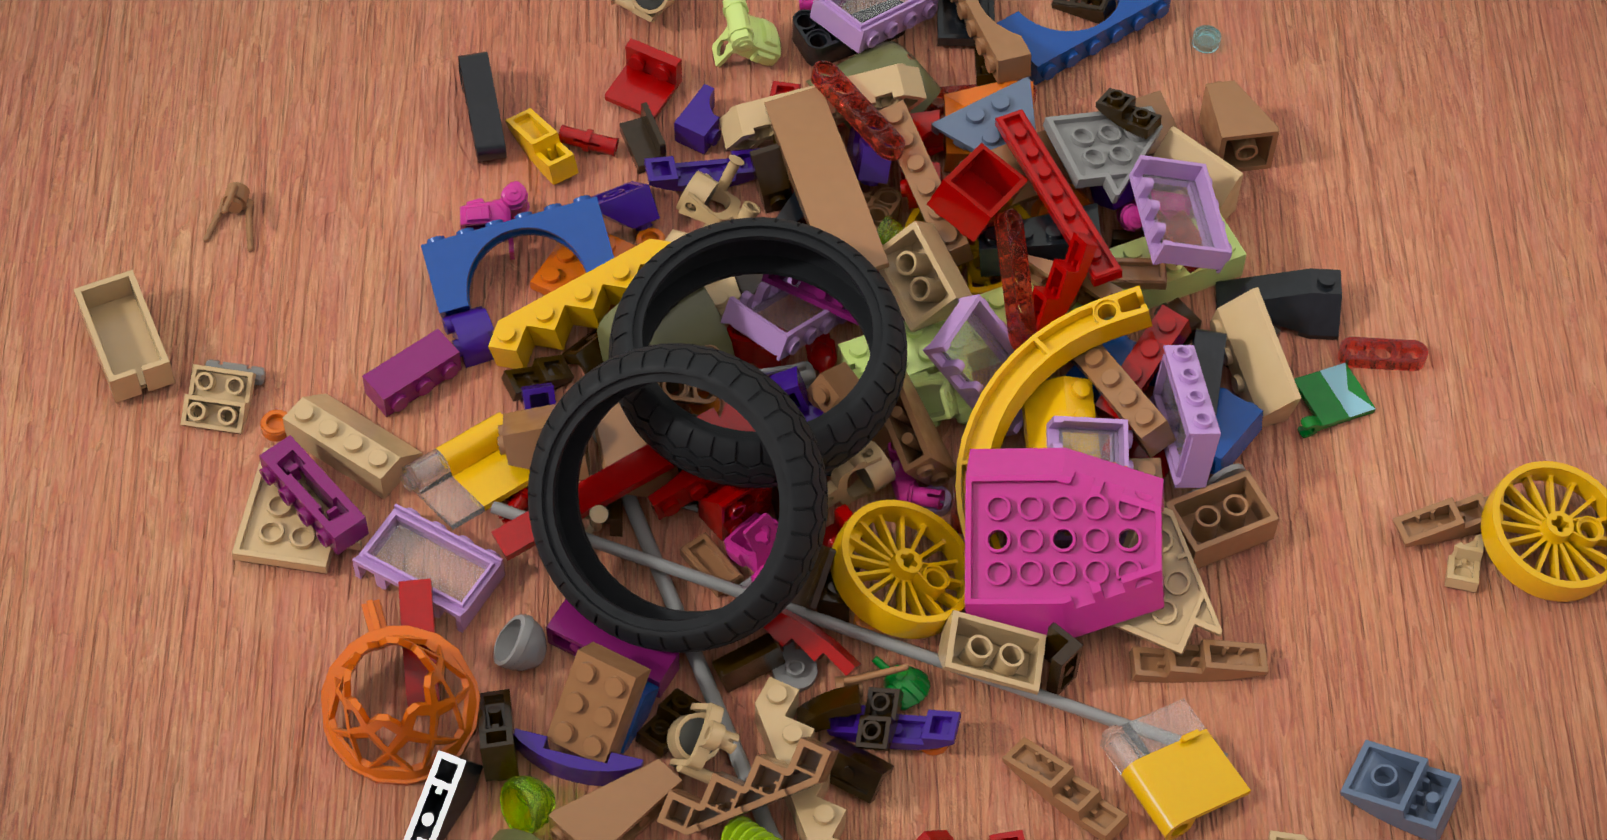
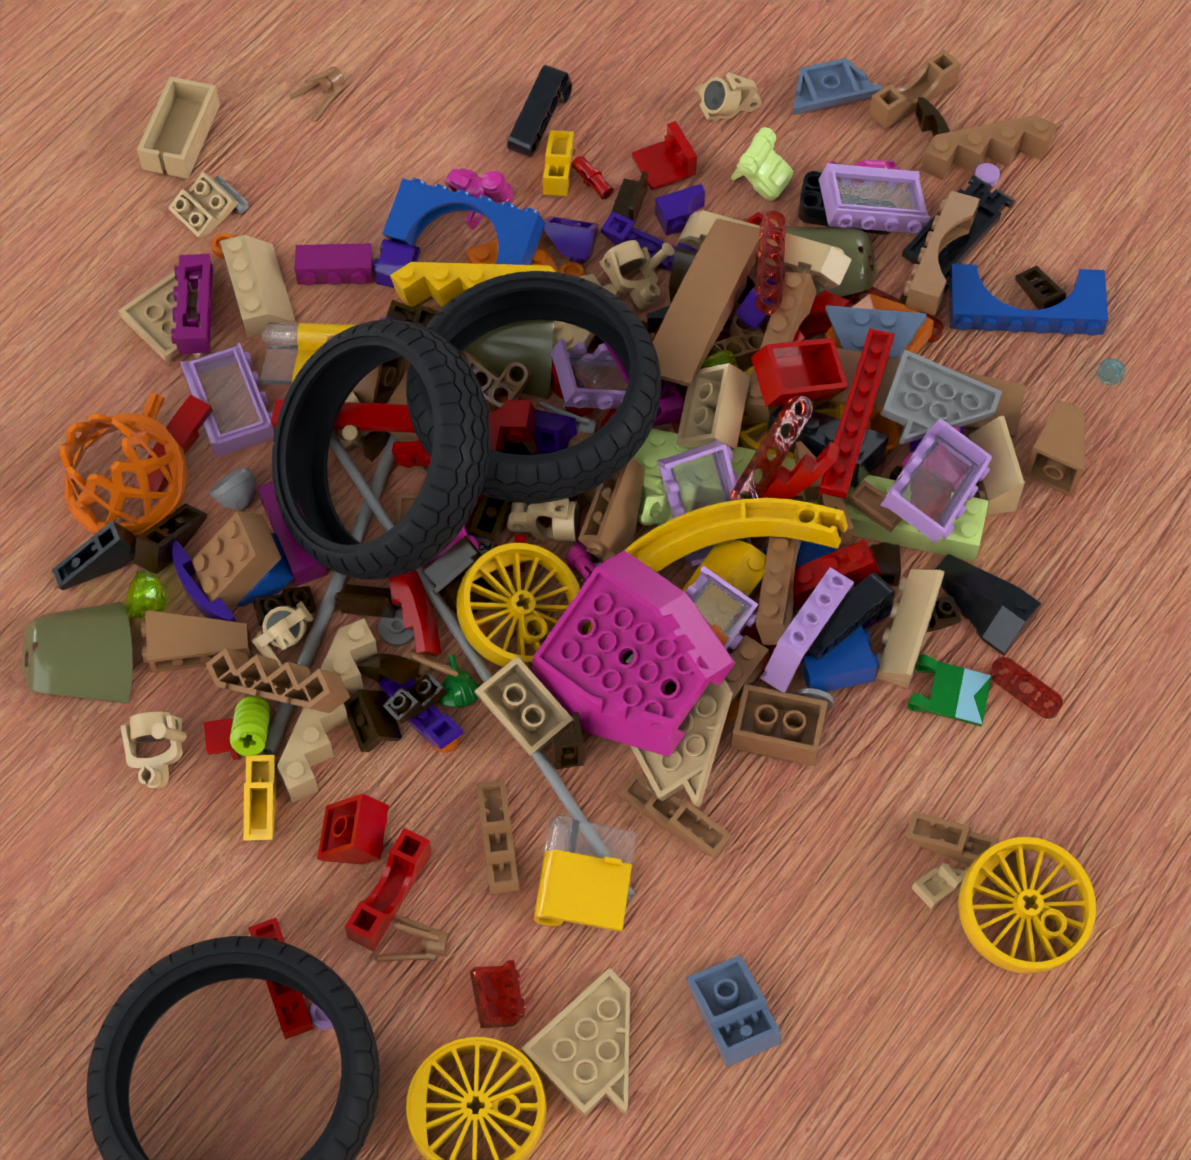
camera: 40 degrees right, 5 degrees up
dark brown slope [1095,88,1162,139] -> none

